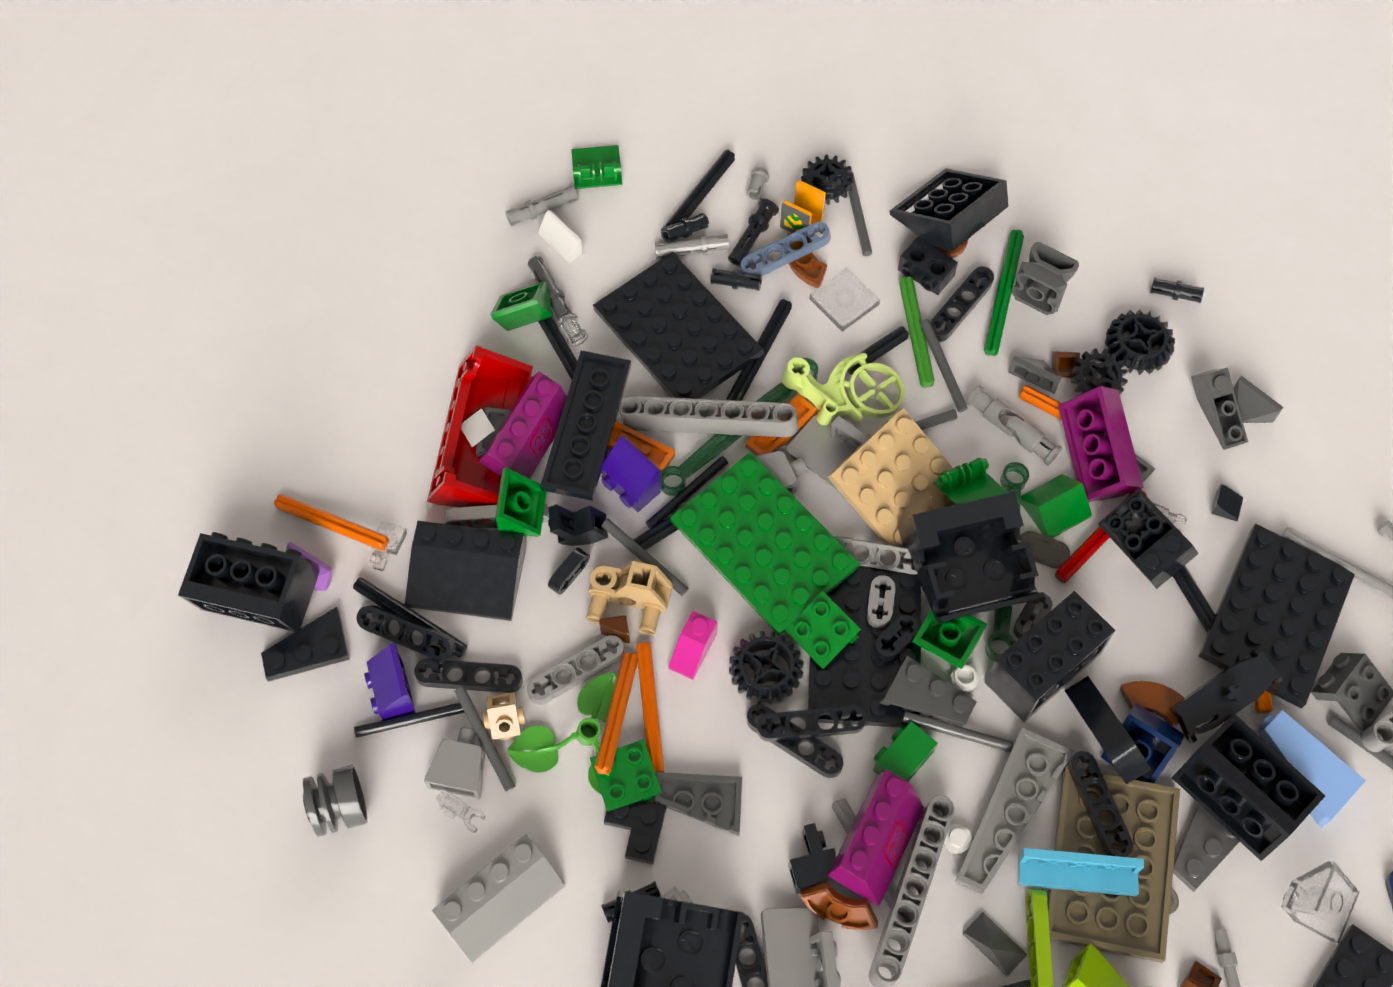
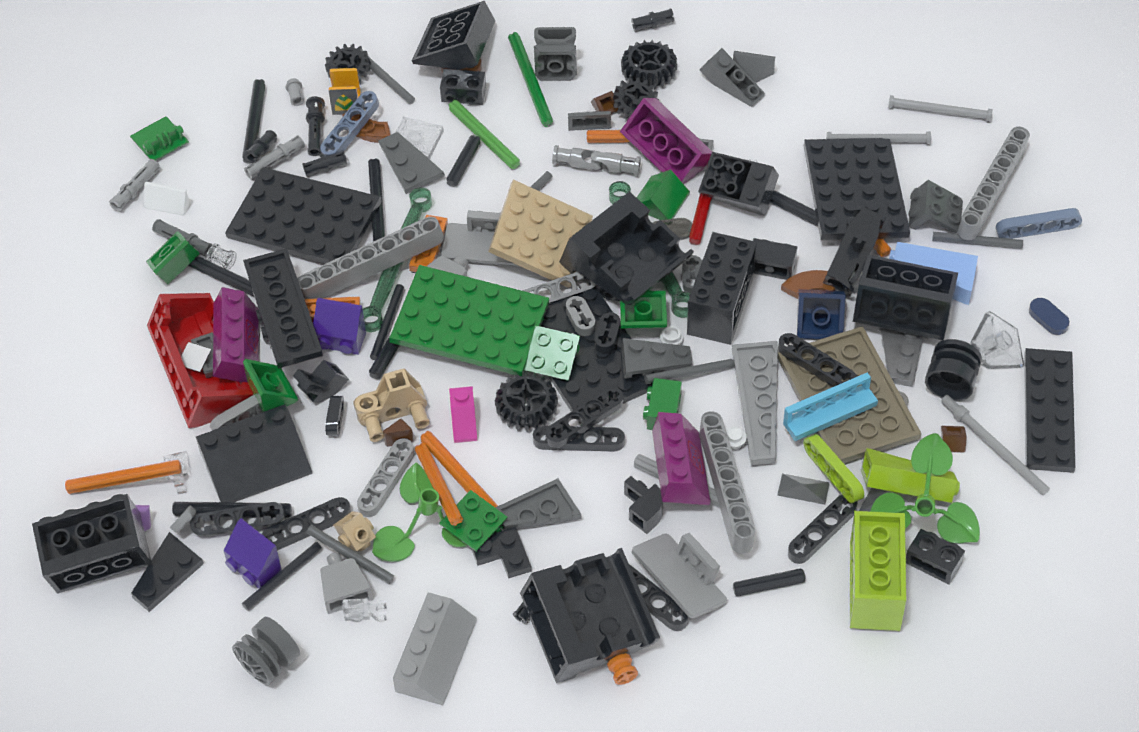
camera: 30 degrees left, 10 degrees down
dark grey bar [601,518,689,596] -> none
yellowish green piece [781,353,905,426] -> none
dark orange tile [800,882,879,930] -> none
dark grey bar [919,319,968,412] -> none
black beam [930,266,994,342] -> none
green hinge [933,458,1008,505] -> none
black beam [1064,676,1151,785] -> none
black slope [1211,484,1243,521] -> none
none -> light grey tile [170,505,196,533]
none -> dark grey wing [378,132,445,194]
none -> black brick [753,238,798,280]
none -> black wheel [925,339,982,401]

